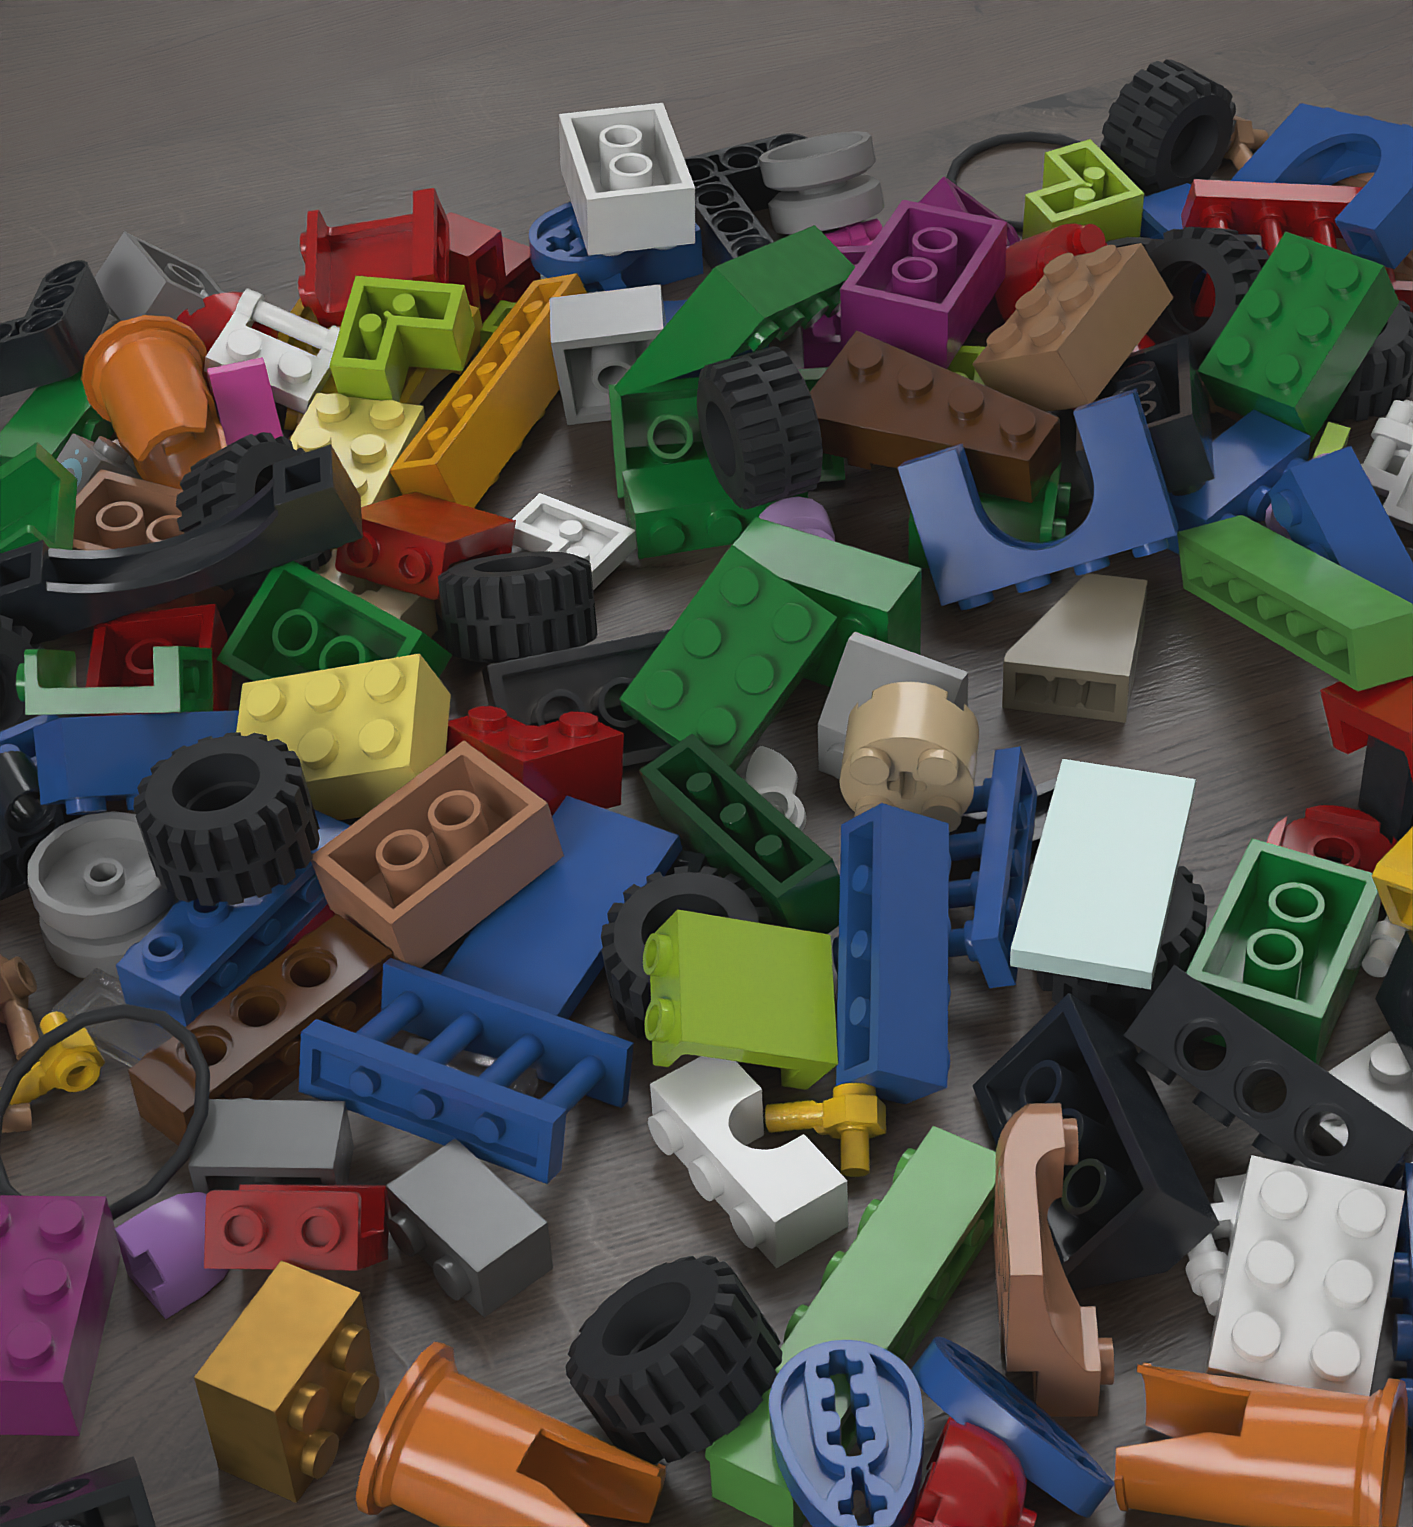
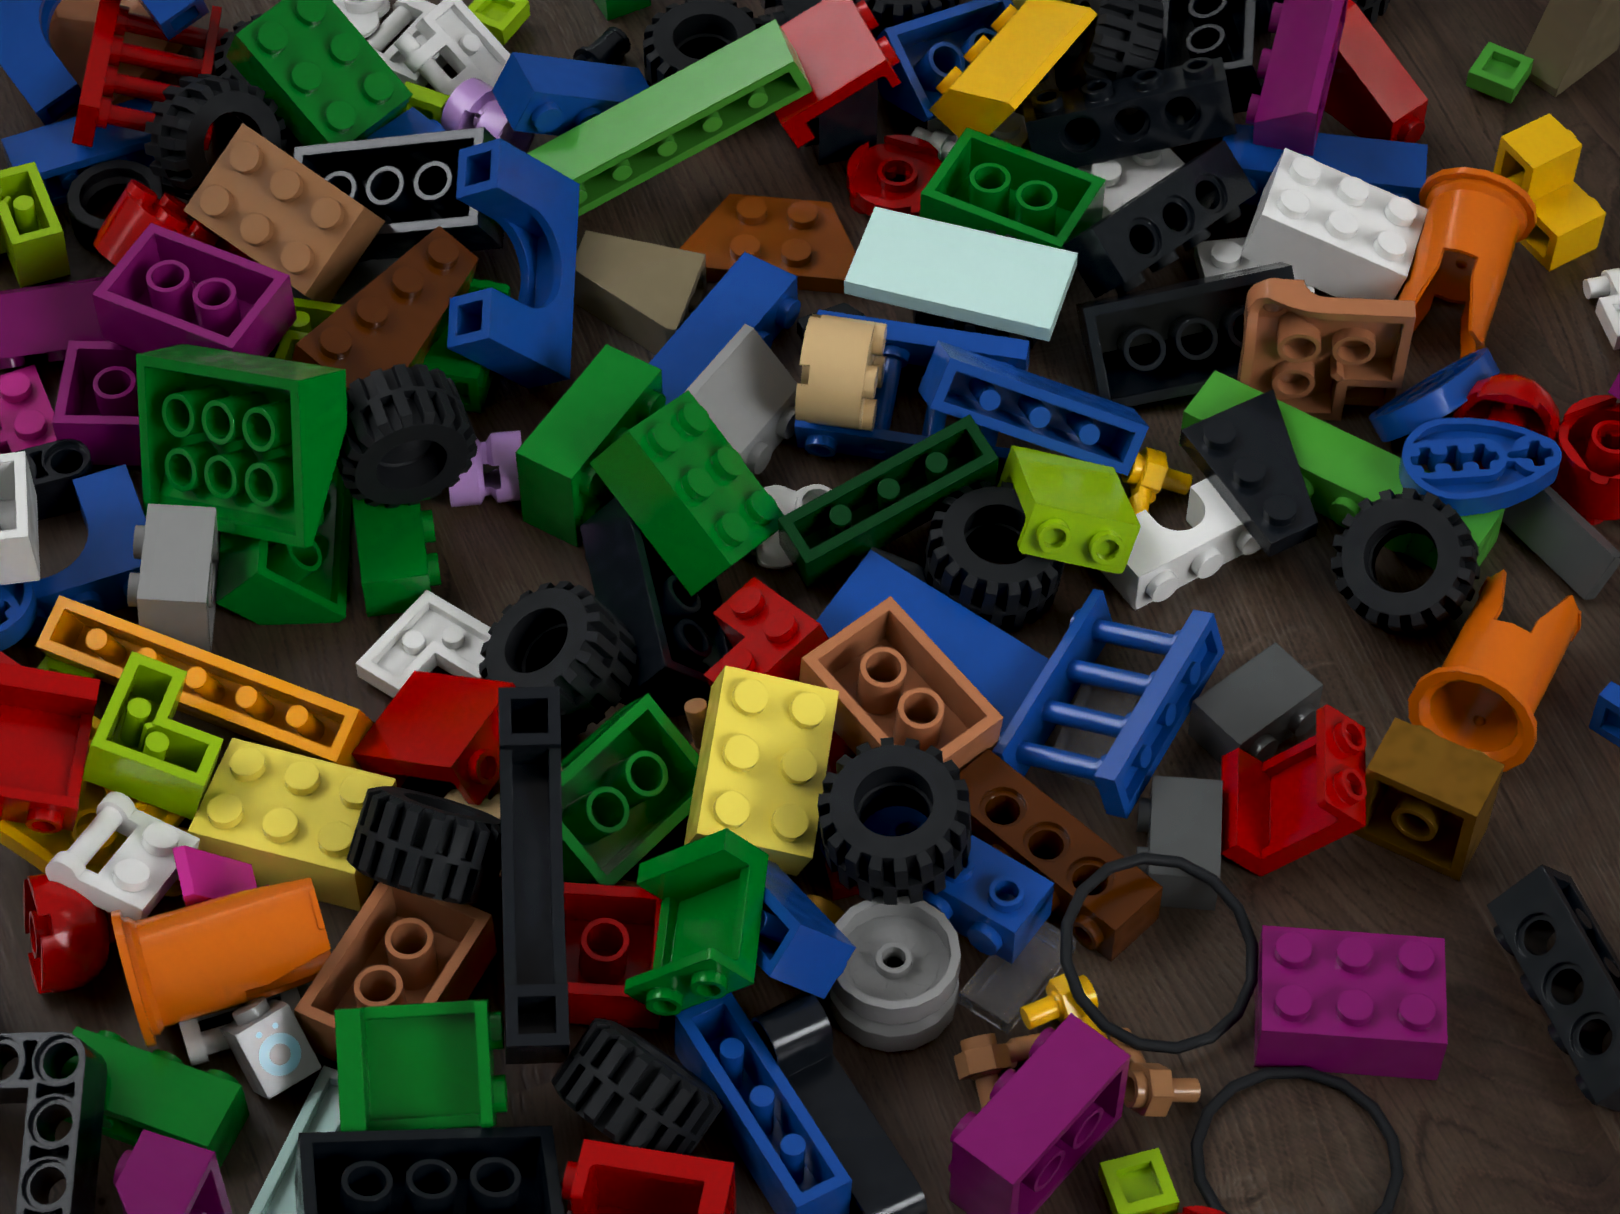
camera: 90 degrees left, 10 degrees up
medium lavender brick [114,1192,229,1319] -> none
none -> blue brick [649,252,801,405]
none -> dark orange wing [679,193,856,294]
none -> black wing [1179,389,1318,557]

